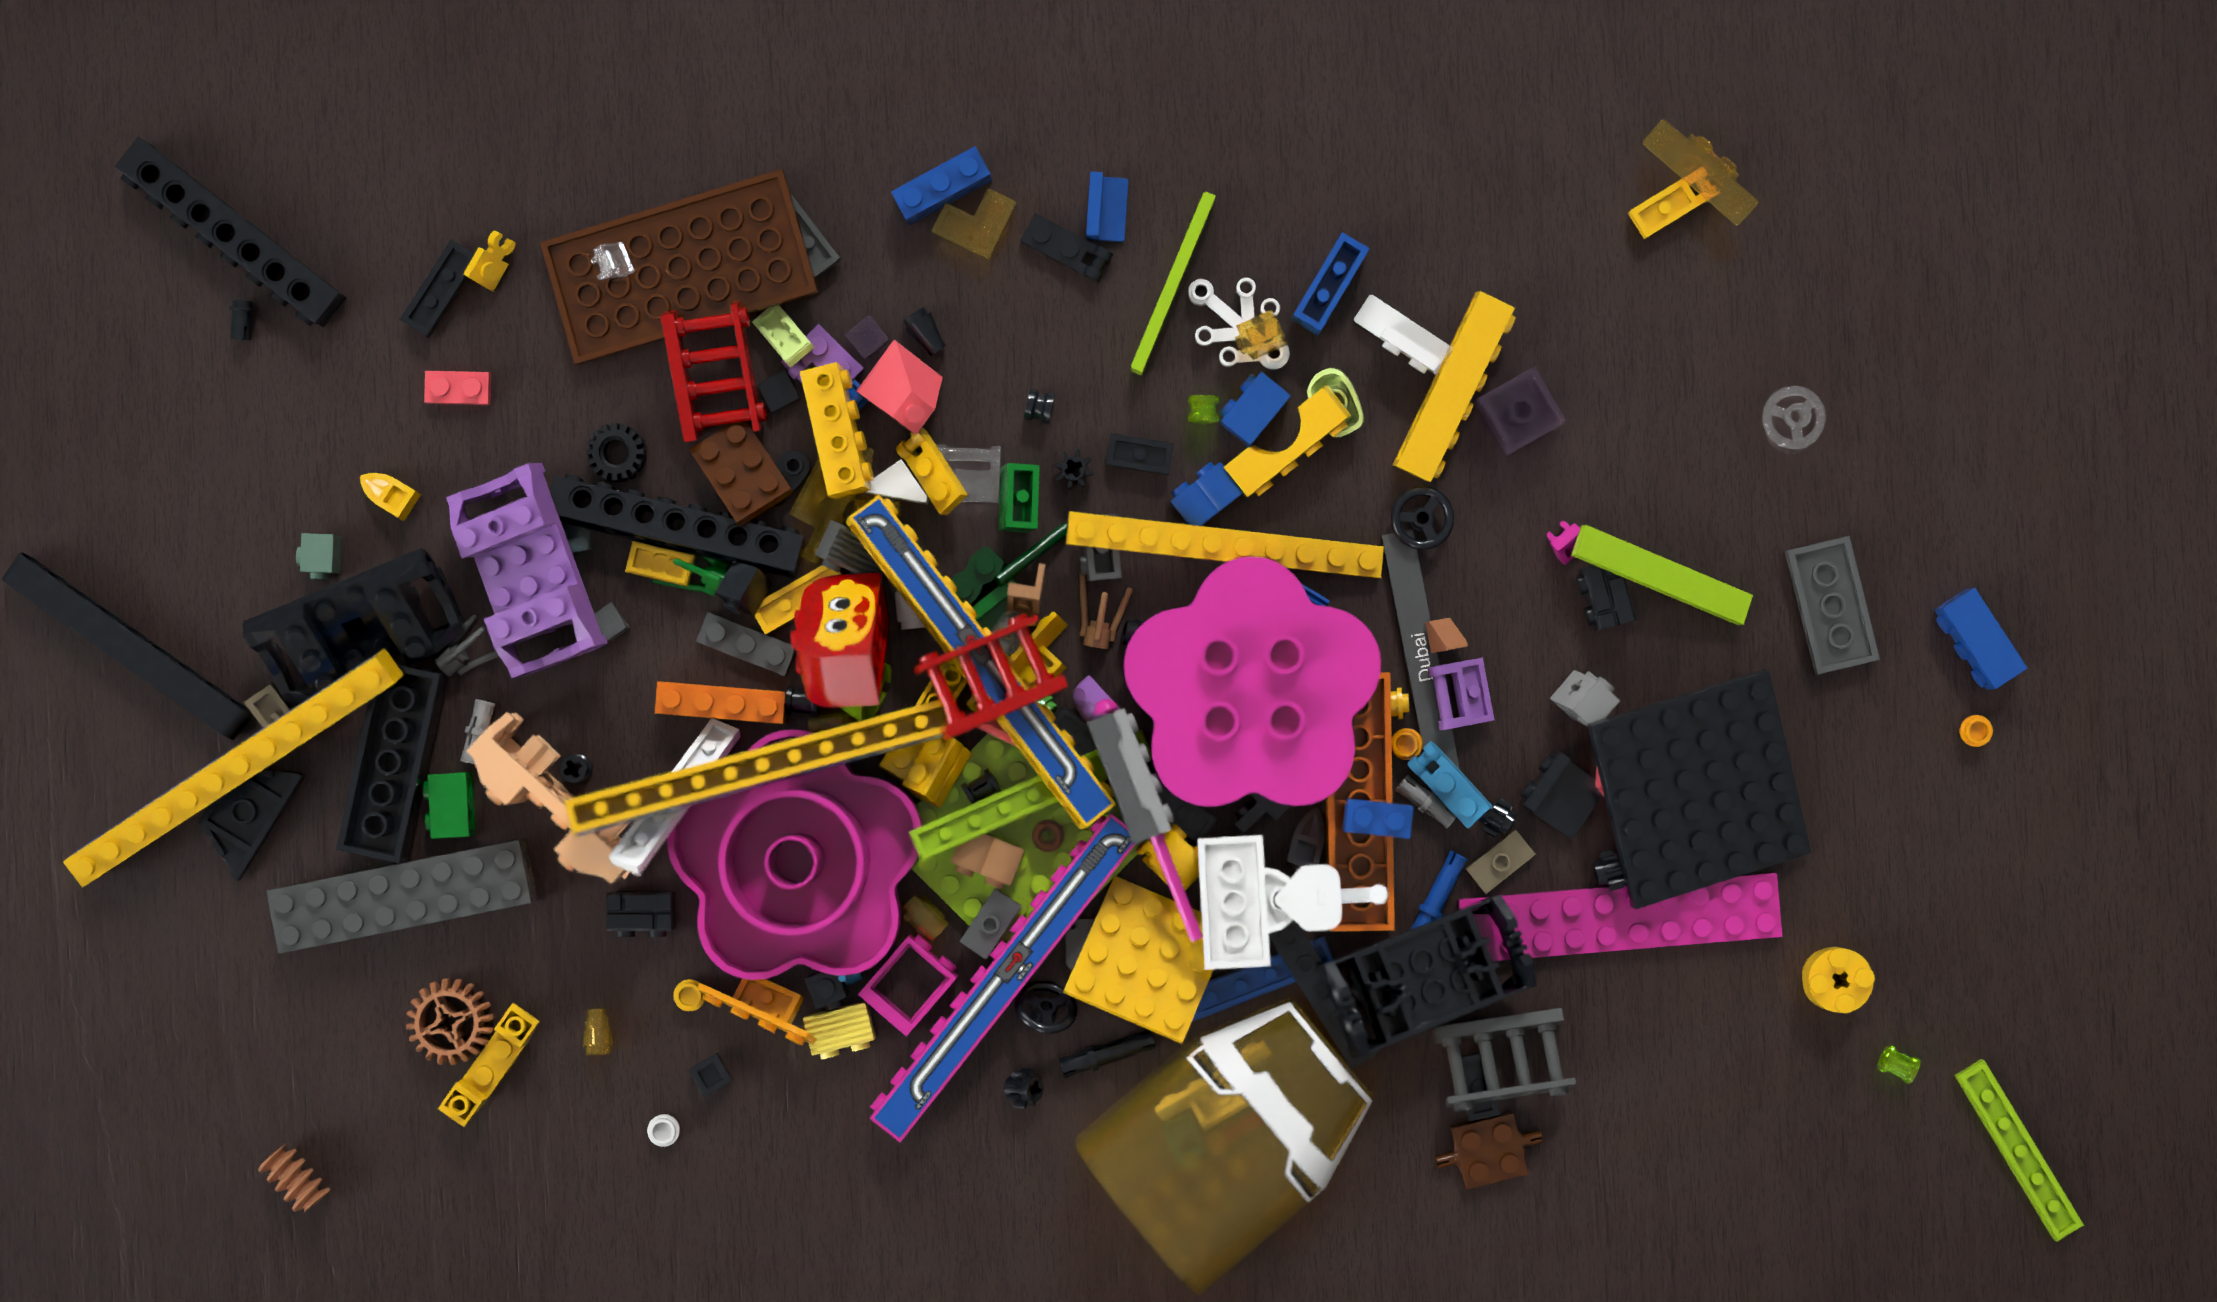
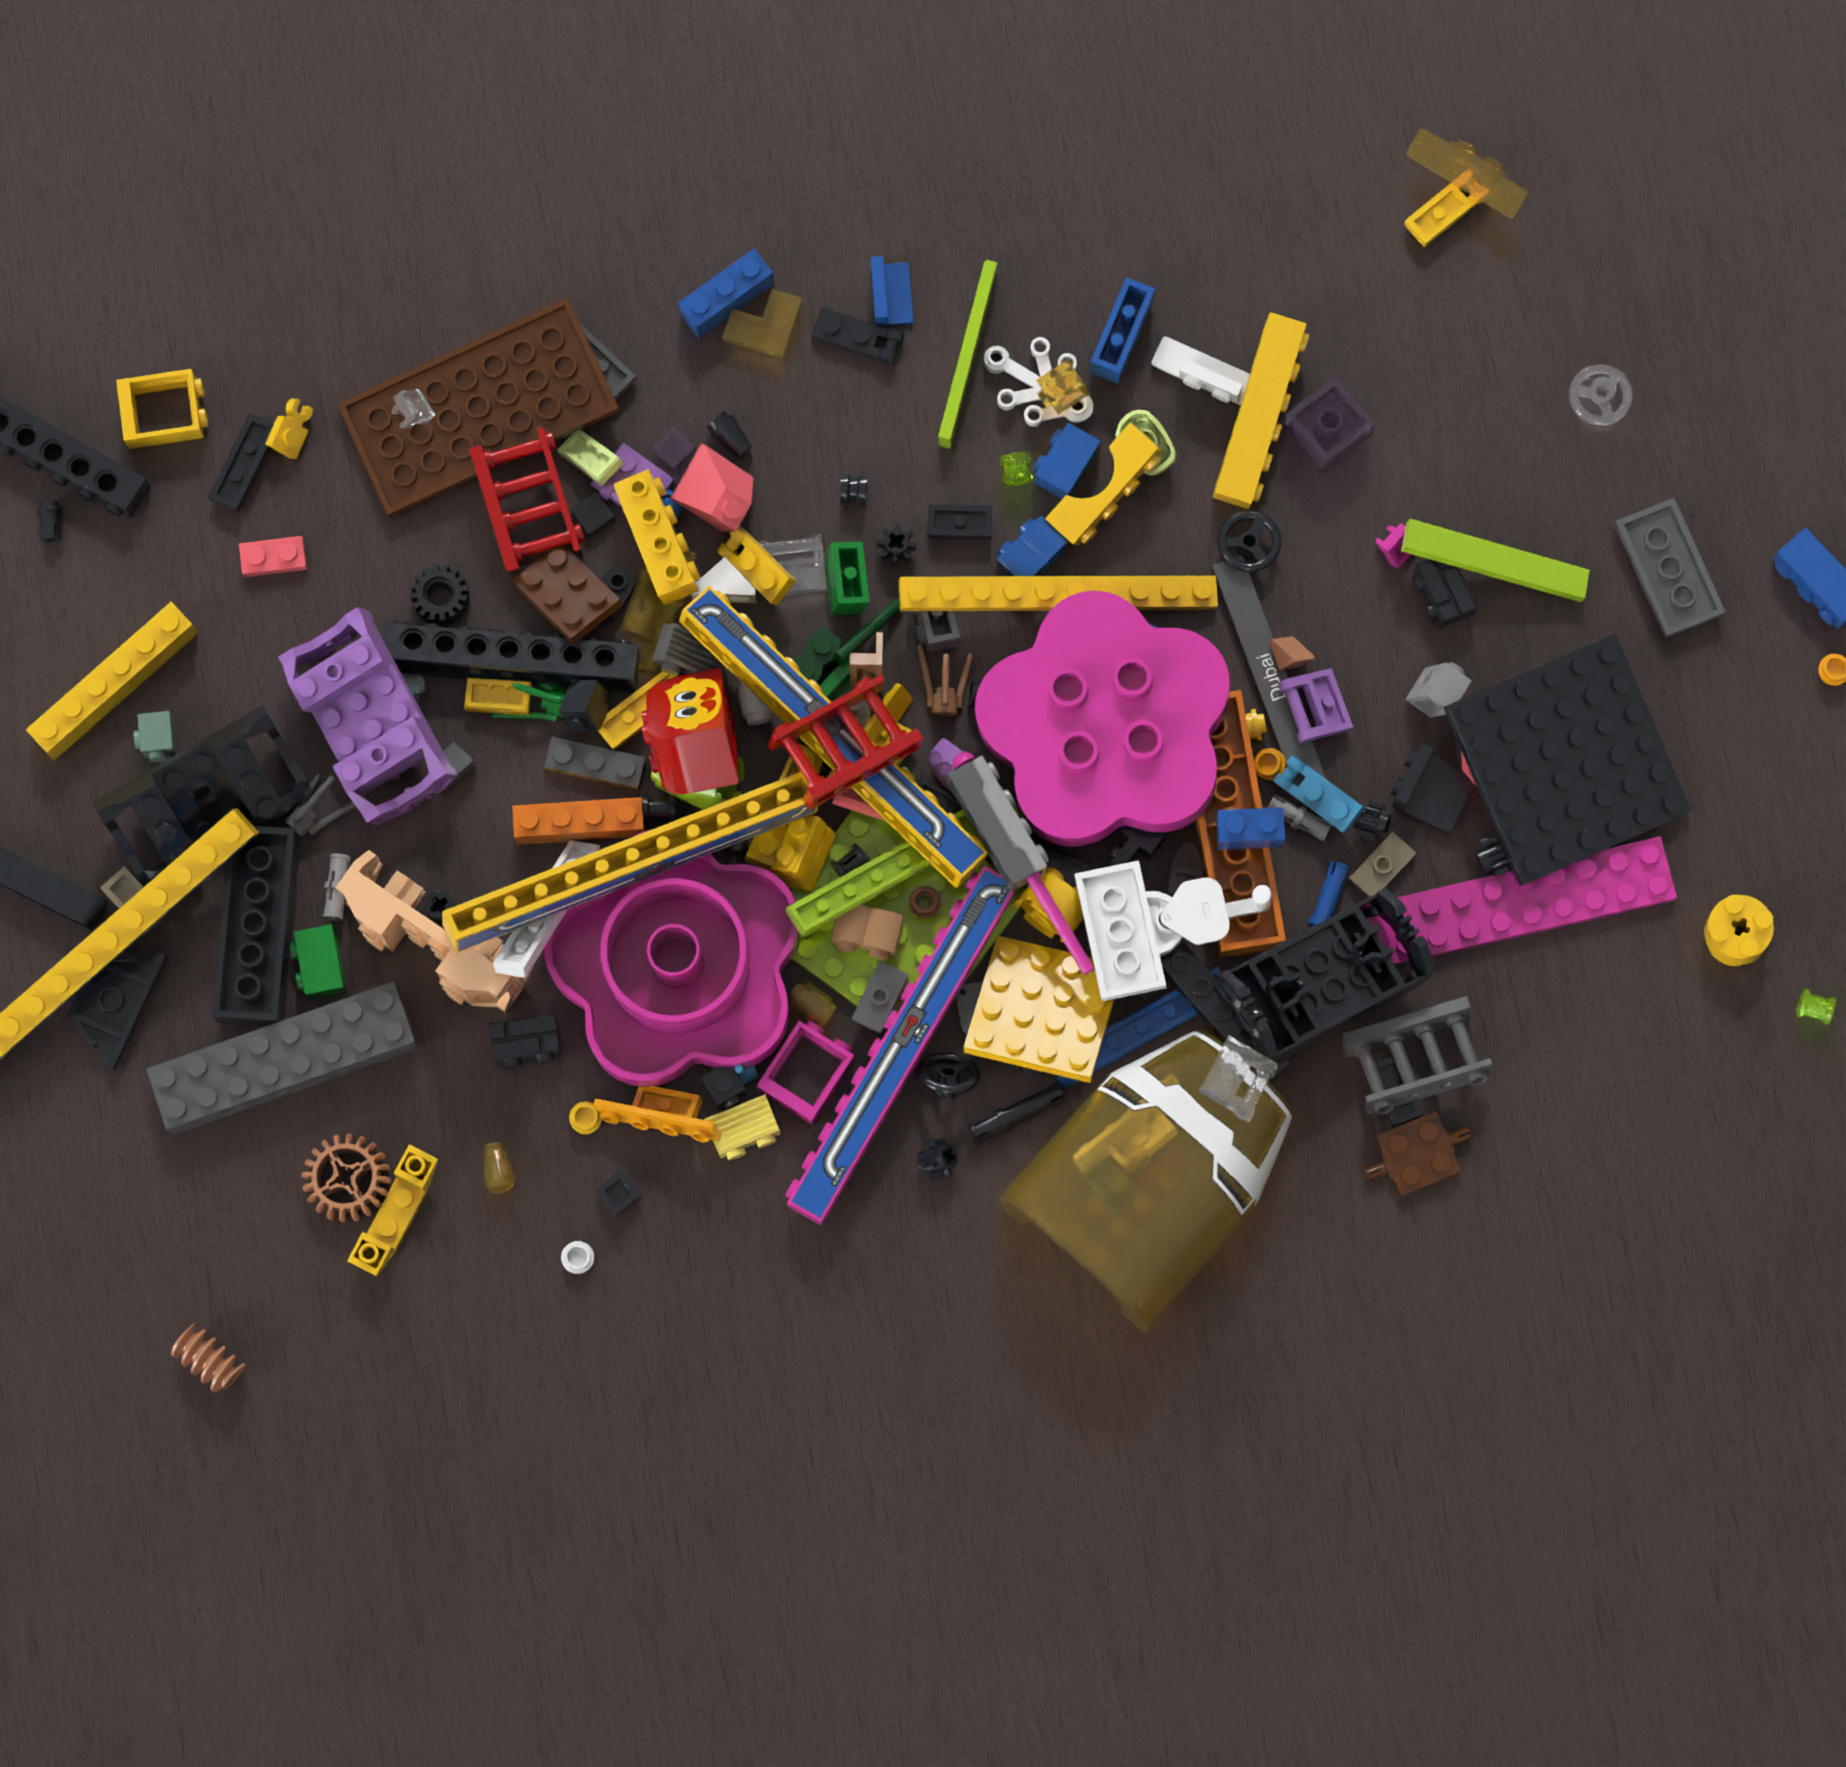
camera: 10 degrees left, 10 degrees down
yellow plate [360,473,421,521] -> none
none -> yellow brick [26,602,198,761]
none -> yellow window [116,369,208,449]
none -> clear plate [1198,1036,1278,1121]

